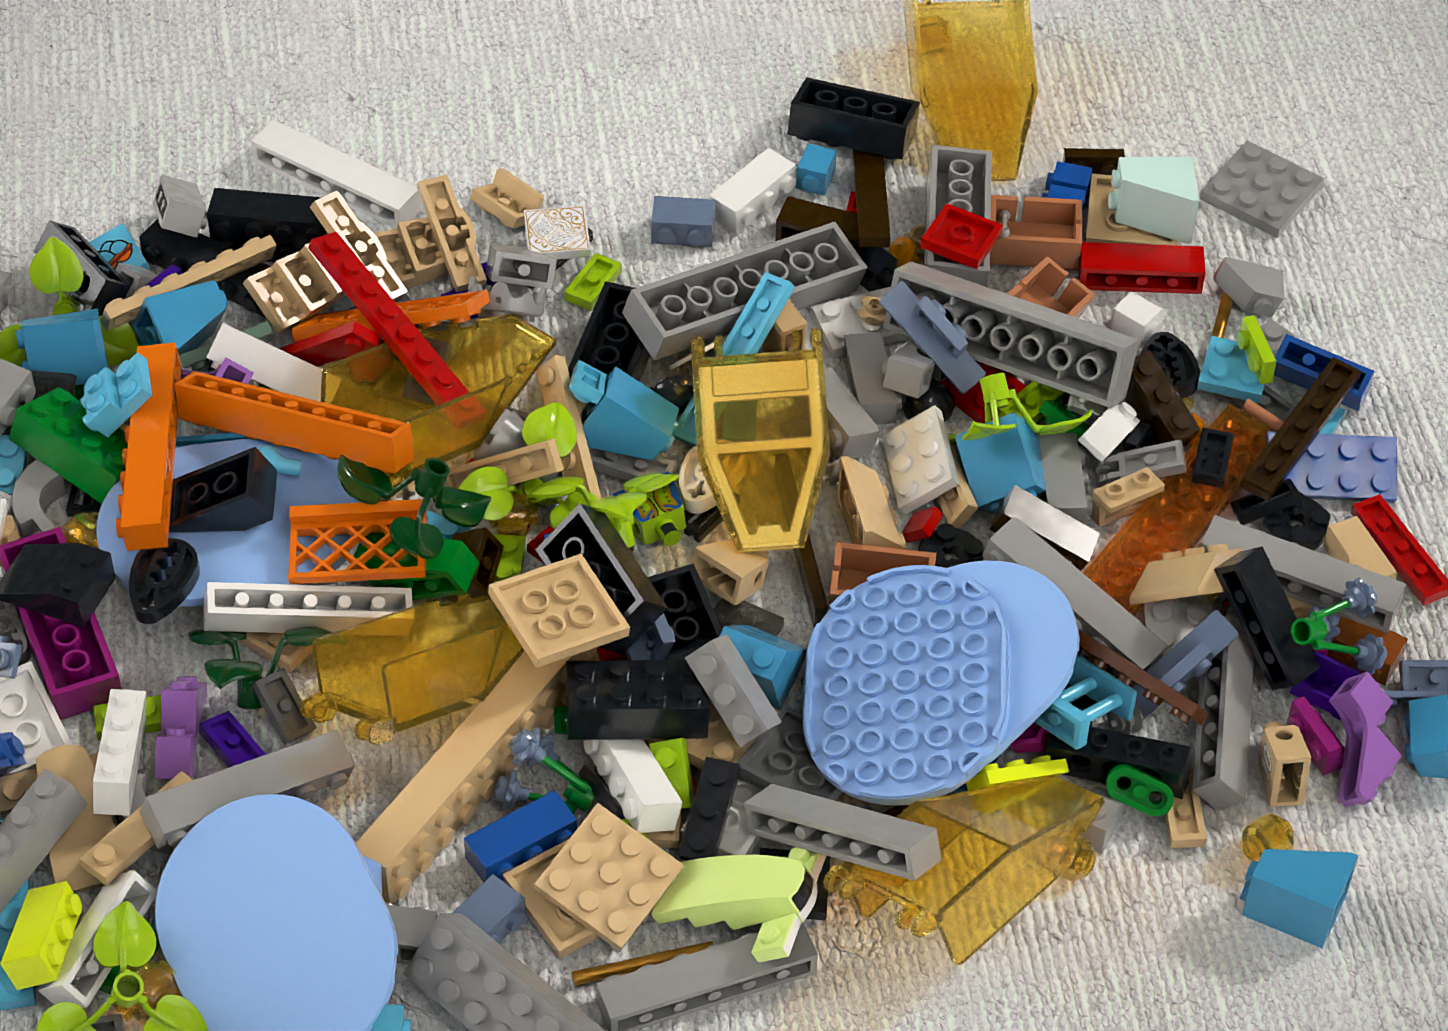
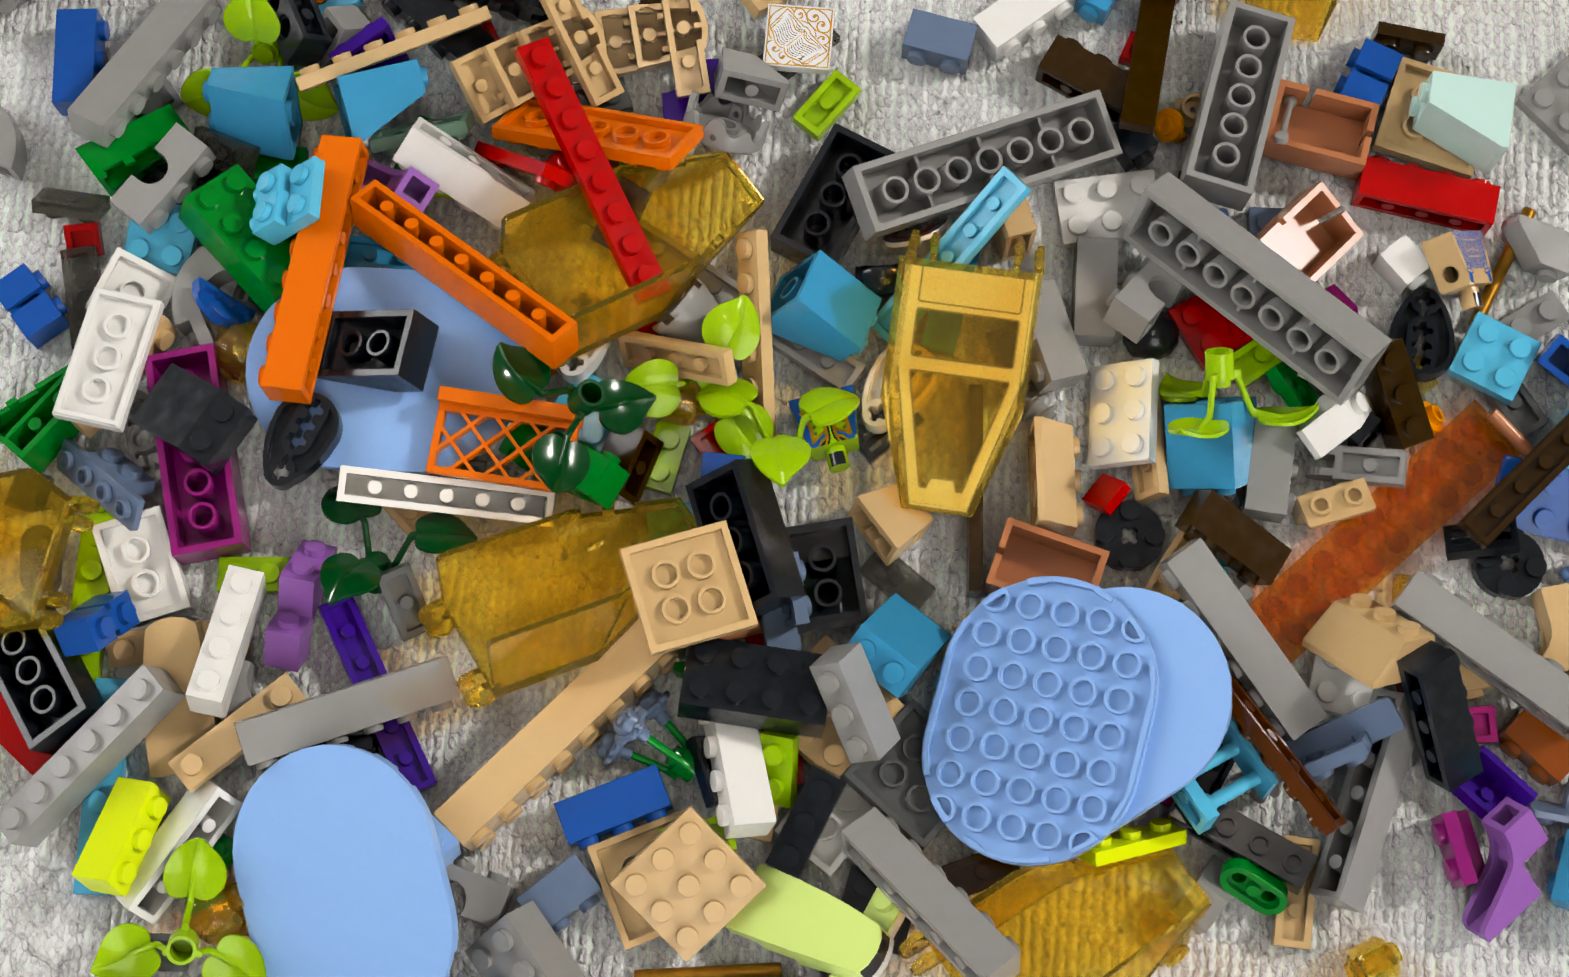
camera: 15 degrees right, 25 degrees up
medium azure arm [258,445,301,477] -> none
medium azure plate [569,360,607,405] -> none
tan plate [858,295,886,326] -> none
sand blue bracket [879,281,986,394] -> none
red plate [920,203,1003,269] -> none
black plate [1191,427,1234,489] -> none
lime plate [1237,315,1276,384] -> none
tan torso [1259,721,1311,807] -> none
sand blue plant [1291,577,1387,675] -> none
none -> blue plate [192,276,256,329]
none -> tan torso [1421,231,1493,312]

